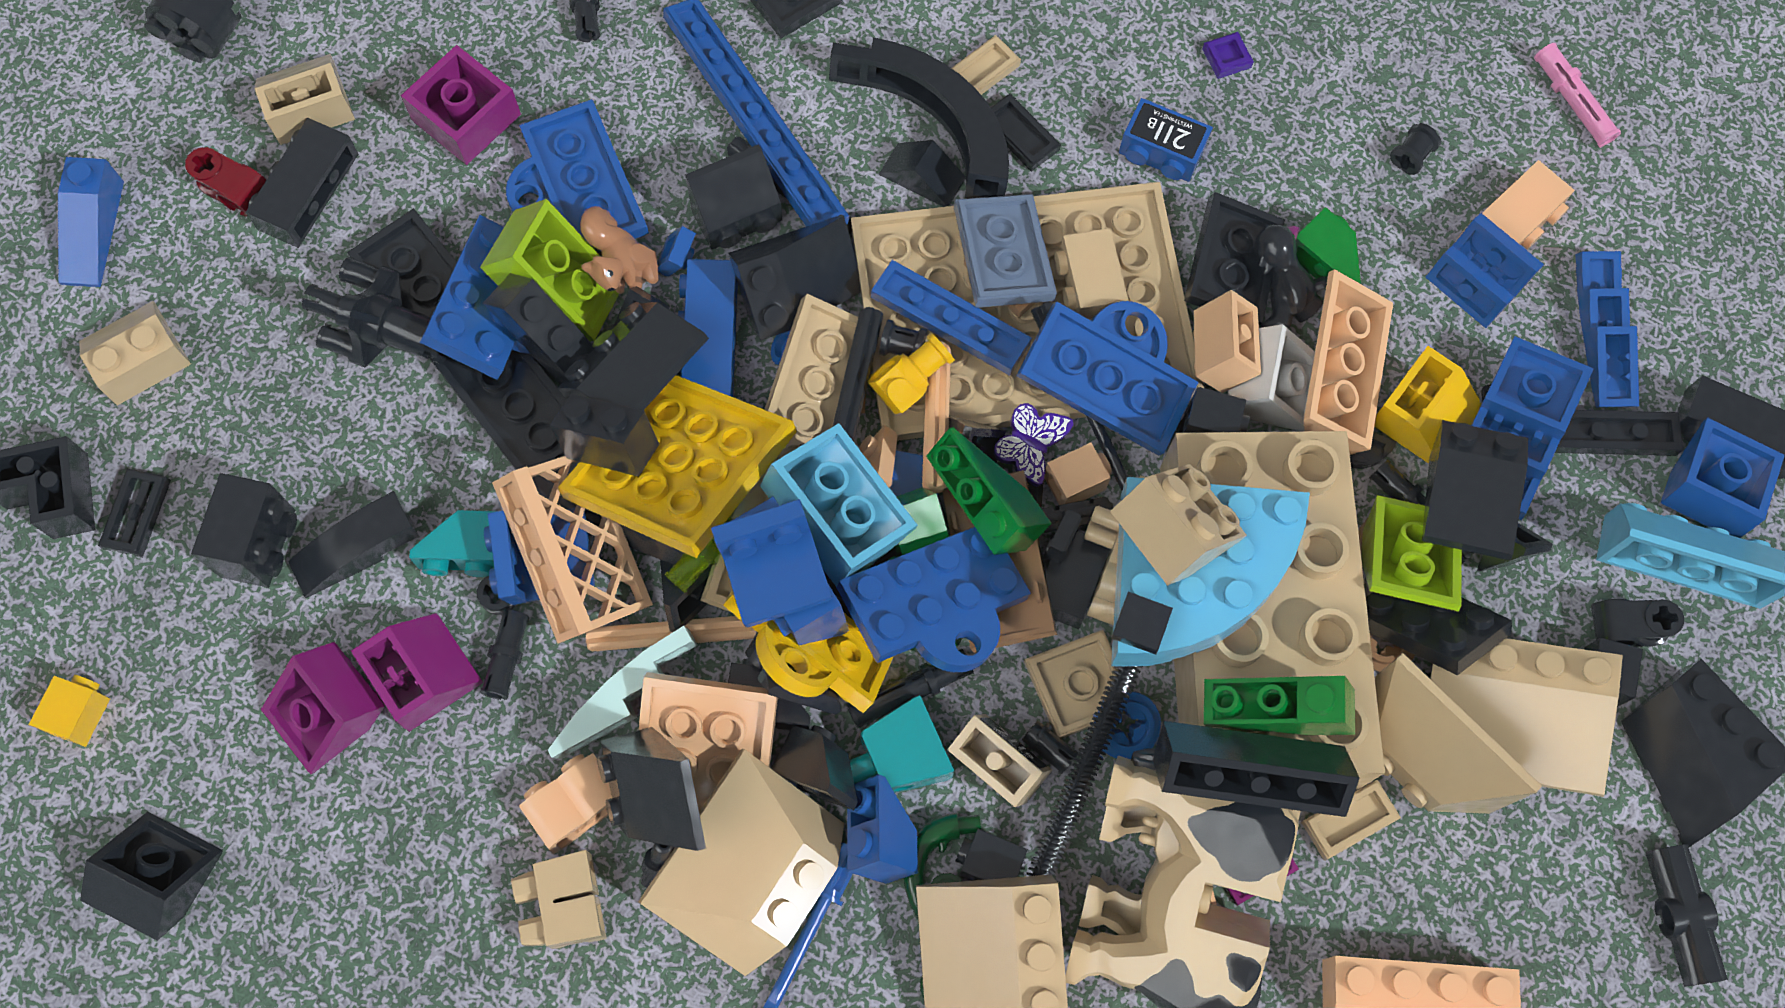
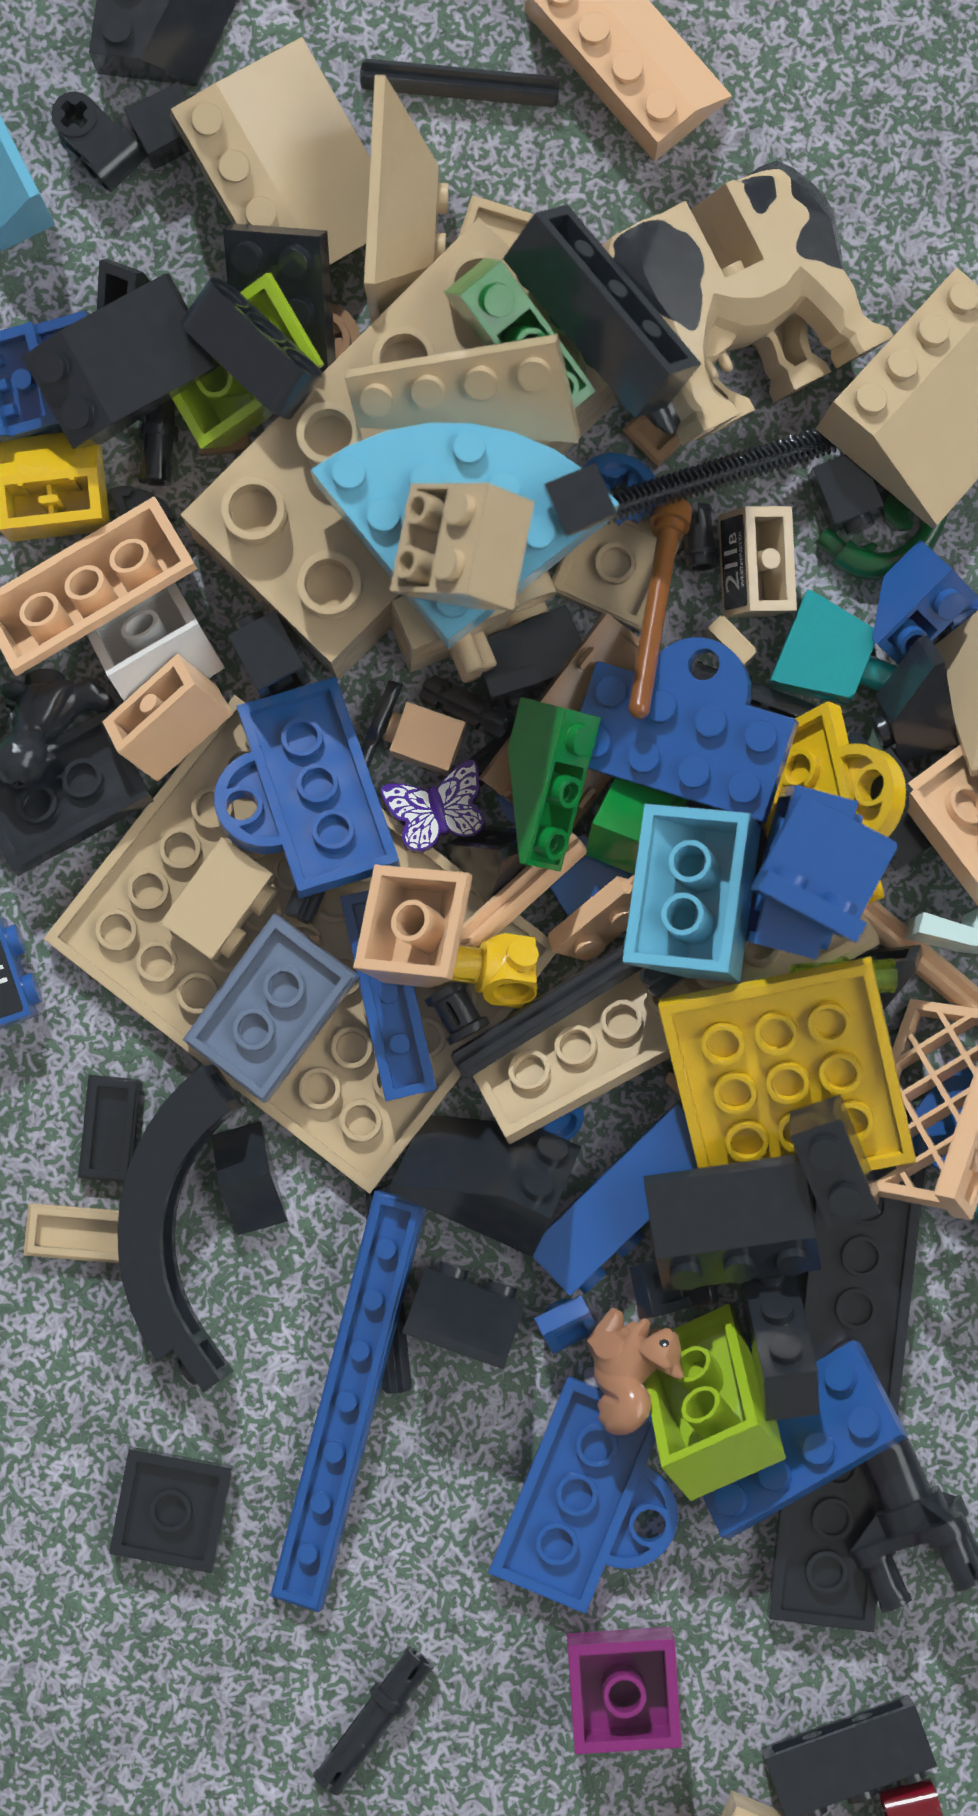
camera: 125 degrees left, 15 degrees up
none -> black beam [180,277,323,420]
none -> tan wing [344,334,580,443]
none -> light nougat slope [353,865,473,988]
none -> black axle [360,58,560,107]
none -> dark orange piece [628,498,693,719]
none -> tan tile [704,615,756,666]

